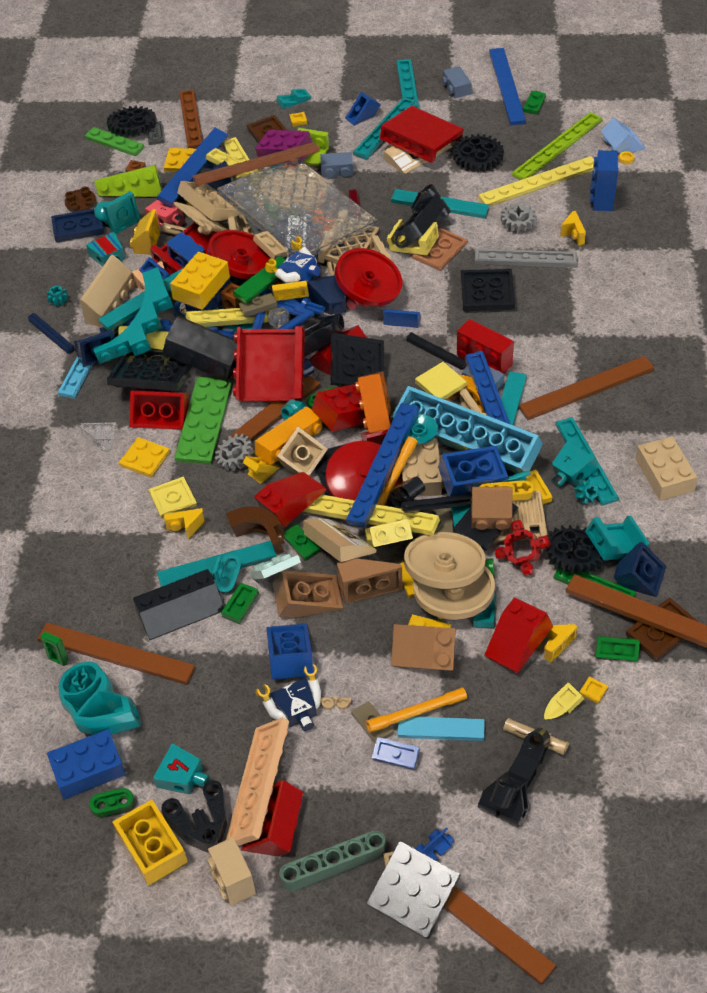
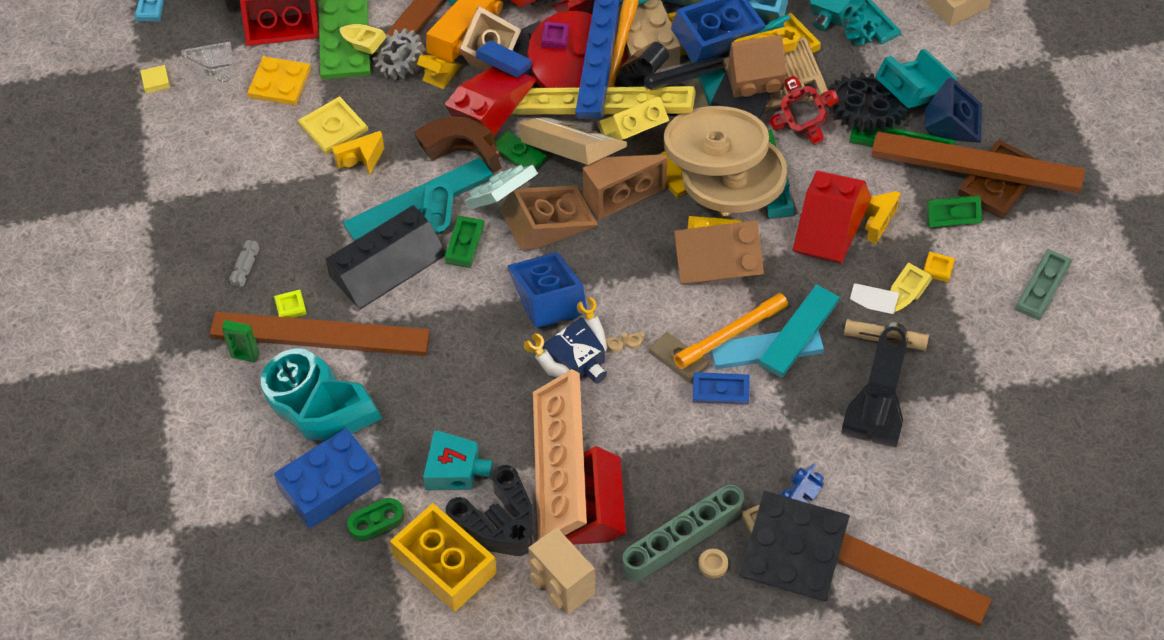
camera: 15 degrees left, 5 degrees up
none -> light yellow tile [140,65,170,93]
none -> light grey axle [229,240,260,287]
none -> neon yellow tile [274,290,307,318]
none -> light yellow plate [340,24,387,55]
none -> blue tile [476,40,532,78]
none -> magenta tile [541,21,569,50]
none -> tan tile [698,549,728,578]
none -> teal tile [759,284,840,378]
none -> white sticker [850,284,899,314]
none -> sand green tile [1015,249,1073,321]

